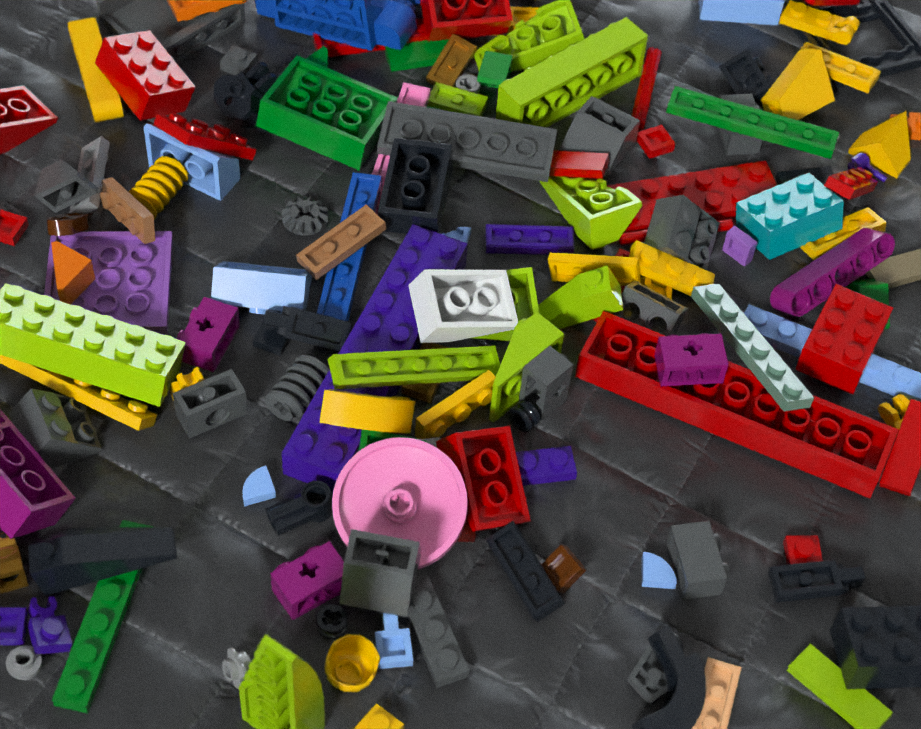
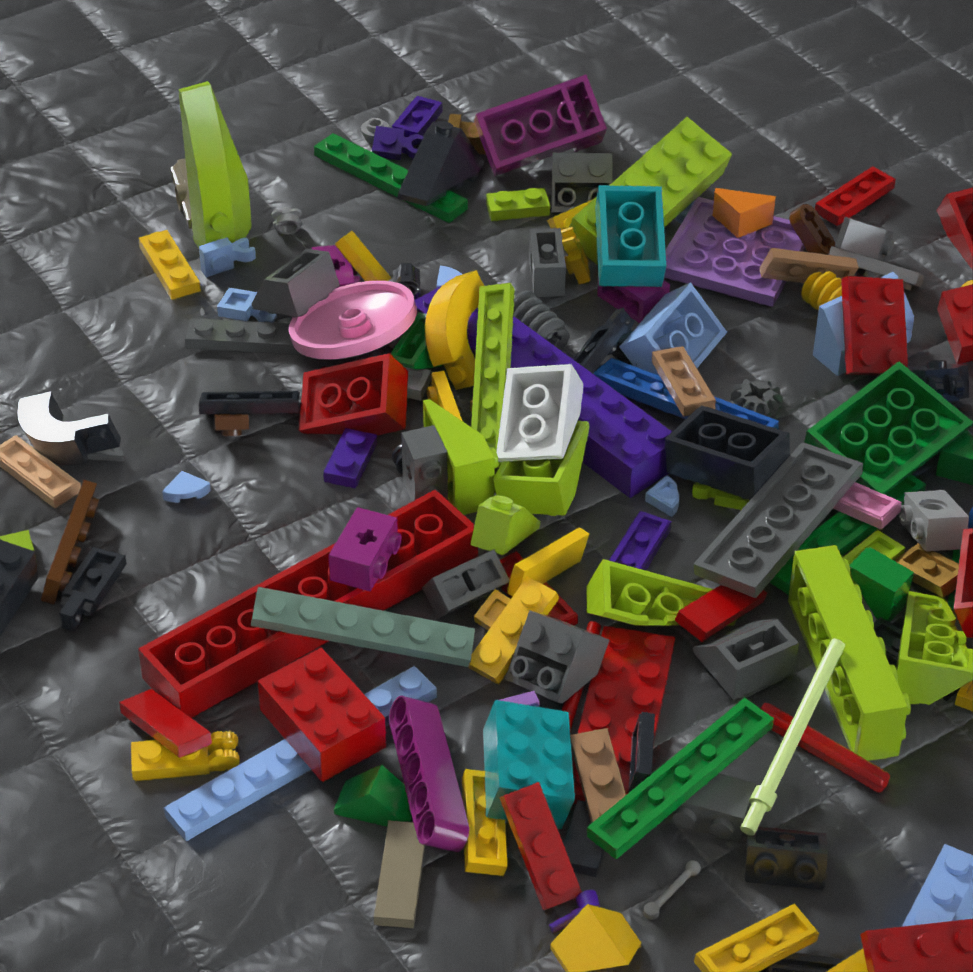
camera: 120 degrees right, 10 degrees down
yellow hair [324,634,380,692] -> none
red plate [636,124,676,159] -> none
dark grey brick [666,520,730,600] -> none
yellow slope [761,49,835,120] -> none
red plate [783,535,823,565] -> none
none -> reddish brown plate [41,480,99,605]
none -> light blue plate [199,237,256,277]
none -> yellow tile [335,231,392,281]
none -> lime plate [486,188,550,221]
none -> medium nougat plate [570,728,626,824]
none -> teal brick [595,185,666,287]
none -> black tile [628,712,655,792]
none -> yellowish green bar [740,639,845,836]
none -> light grey brick [899,490,969,551]

